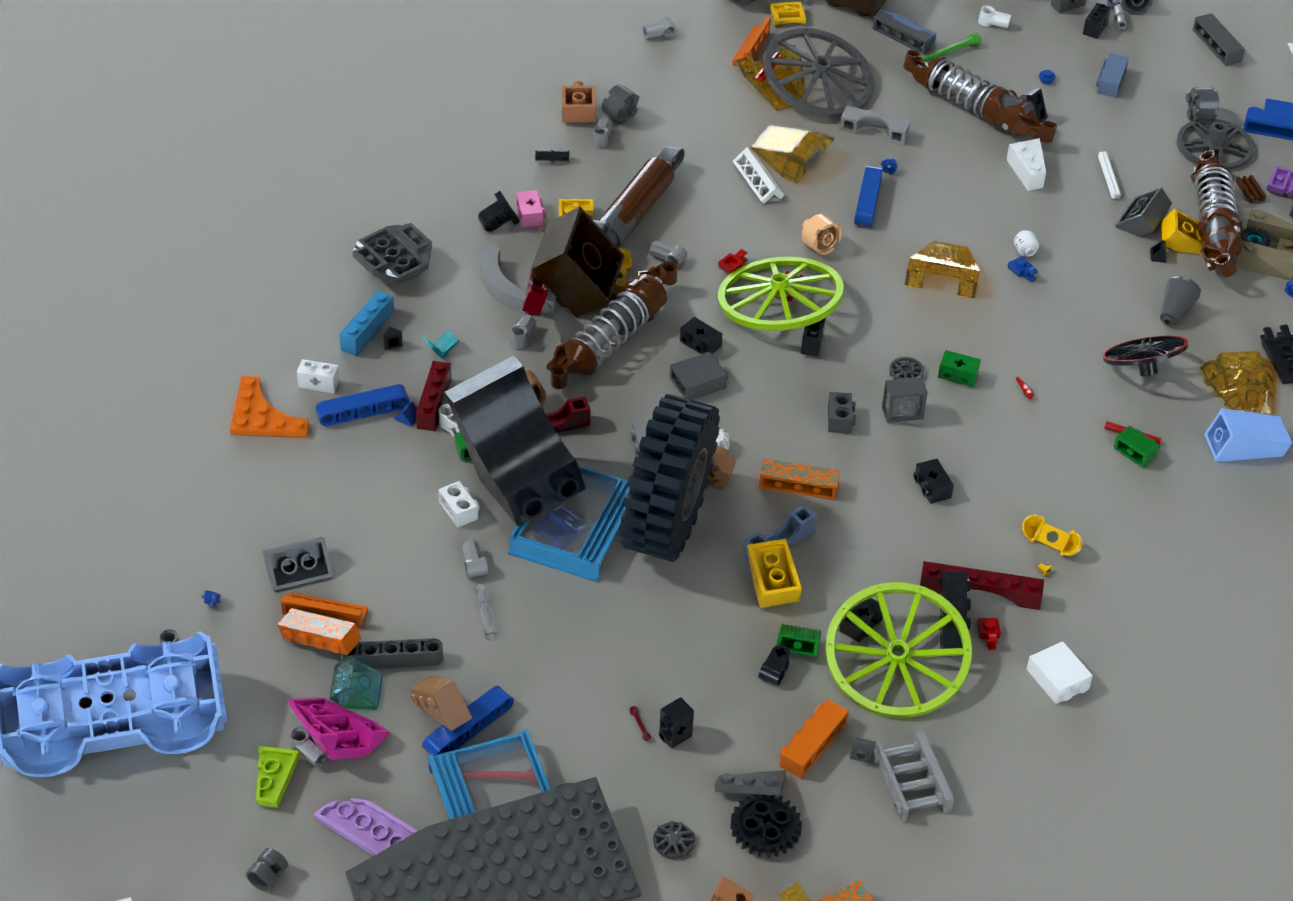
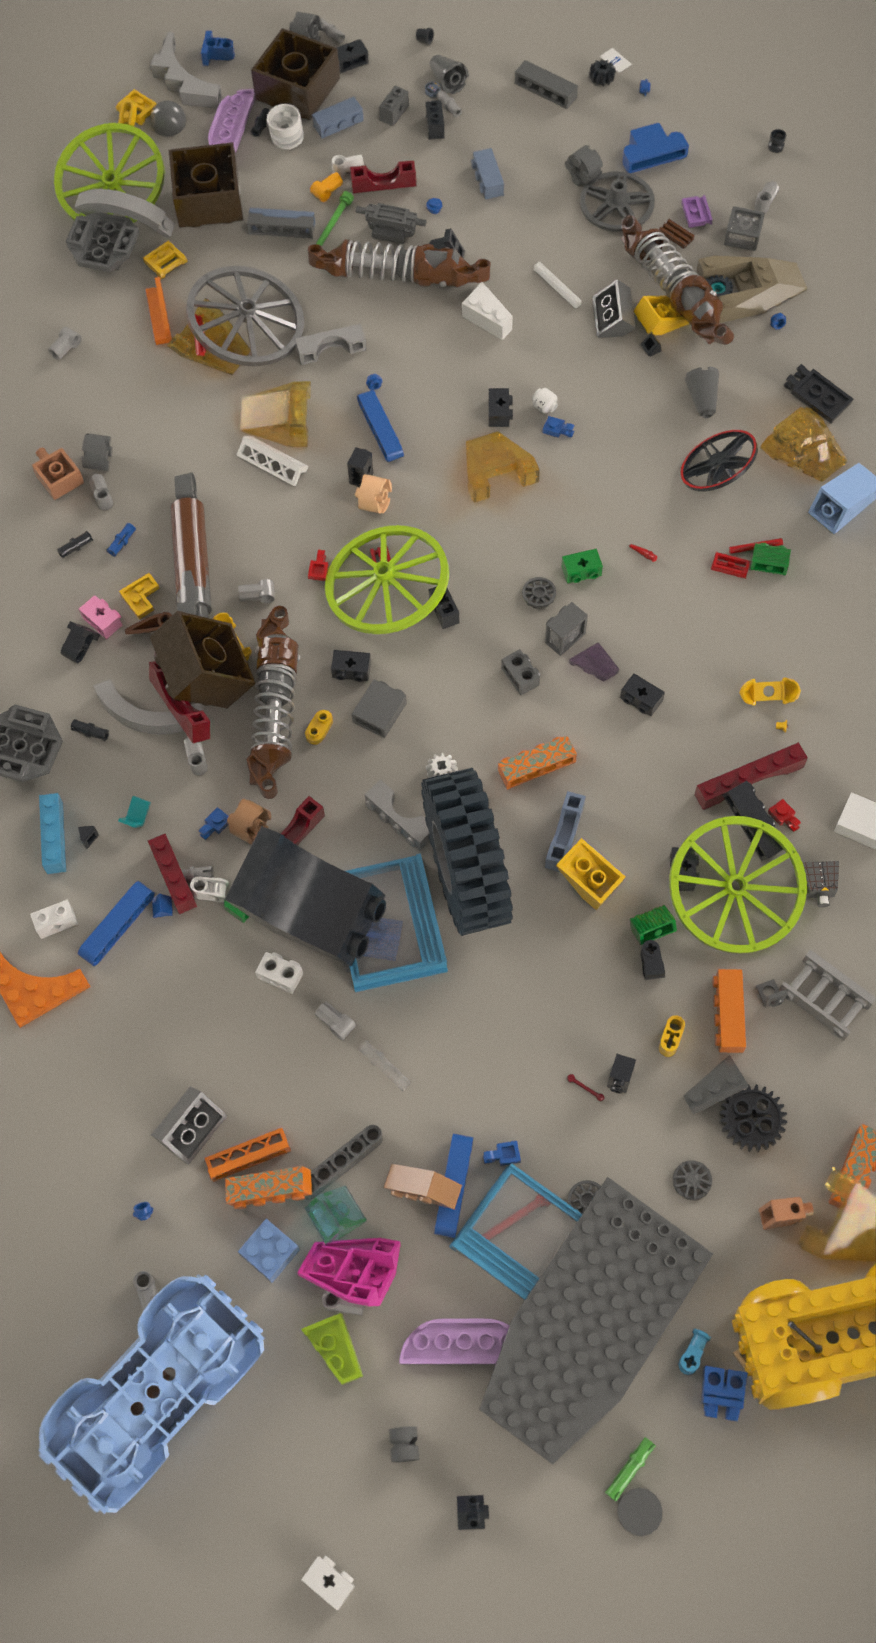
camera: 30 degrees left, 20 degrees up
none -> black pin [70,719,109,741]
none -> blue pin [107,523,136,557]
none -> medium blue brick [238,1219,300,1283]
none -> yellow plate [305,710,333,745]
none -> light orange piece [310,172,343,202]
none -> black brick [347,447,374,487]
none -> dark red arch [350,160,417,194]
none -> dark grey piece [356,203,427,244]
none -> blue plate [483,1141,521,1166]
none -> black brick [488,388,513,427]
none -> clear purple wing [569,642,619,681]
none -> black gear [589,59,616,87]
none -> yellow beam [659,1015,685,1057]
none -> red tile [711,552,751,579]
none -> dark grey torso [802,861,839,907]

